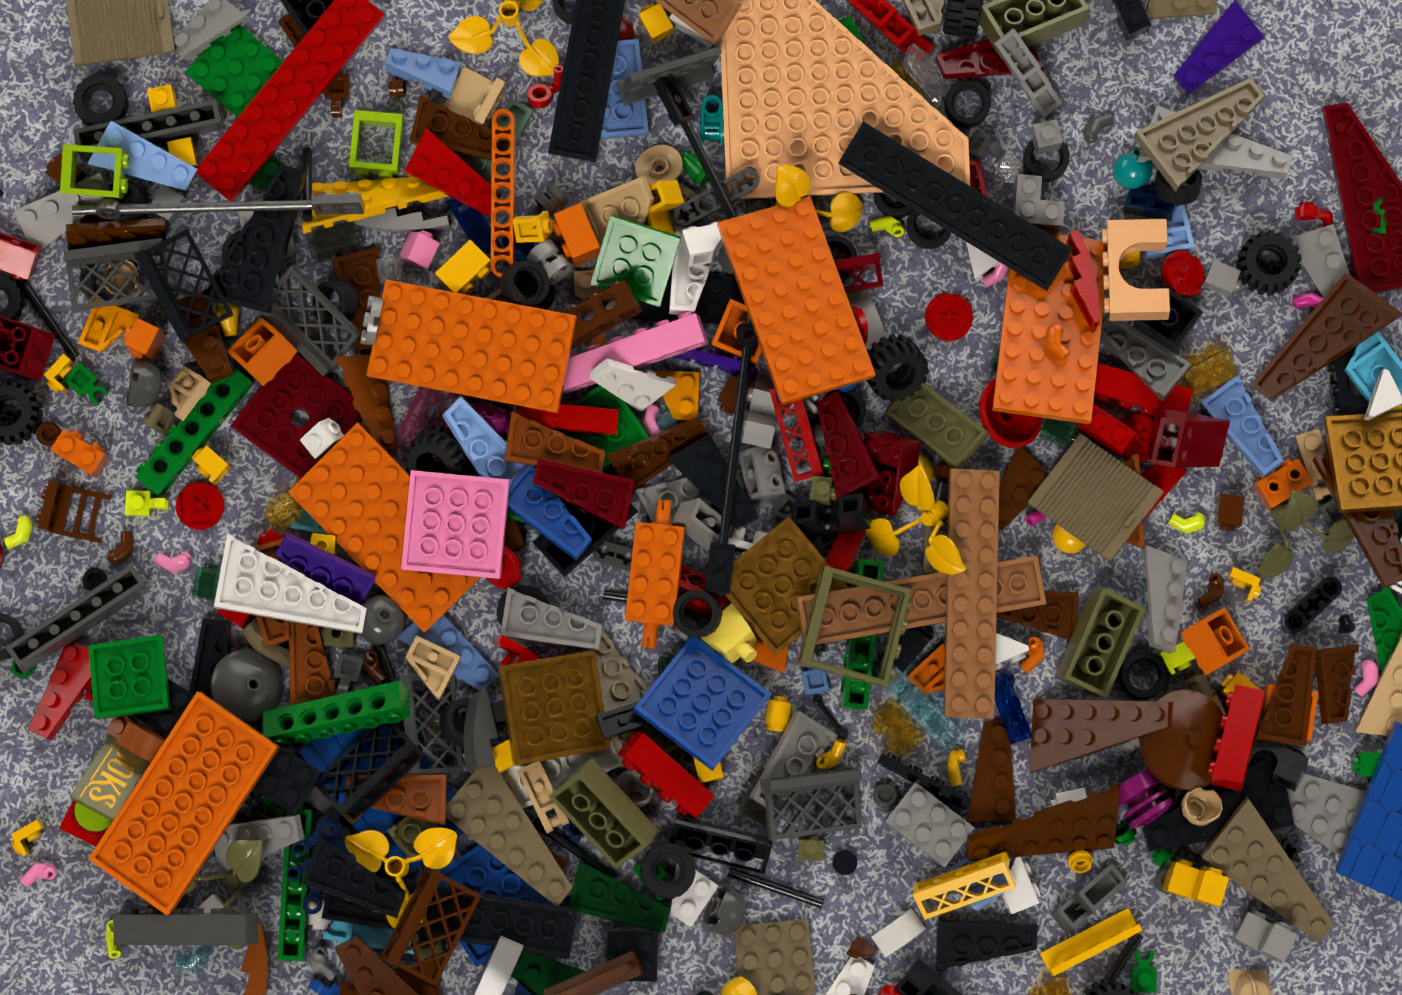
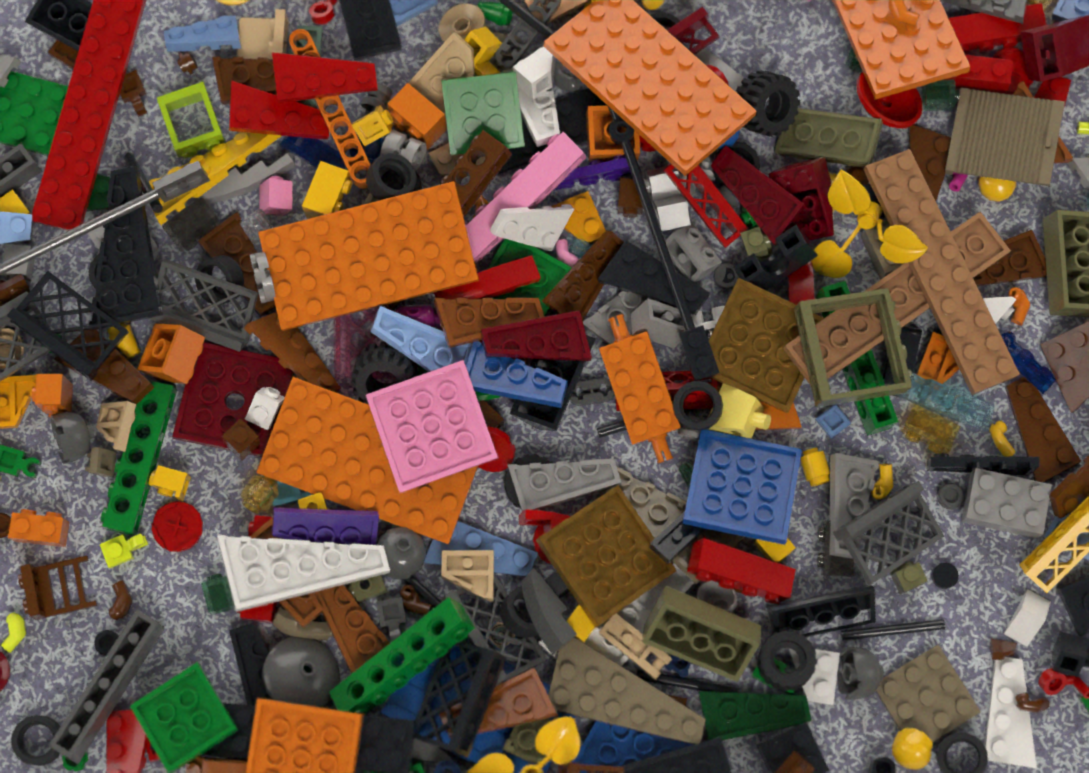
camera: 25 degrees left, 5 degrees down
bright pink arm [154,552,192,573] -> none
black hinge [813,696,848,739] -> none
red tile [925,293,973,342] -> none
none -> reddish brown brick [222,419,260,461]
none -> red wing [272,52,378,103]

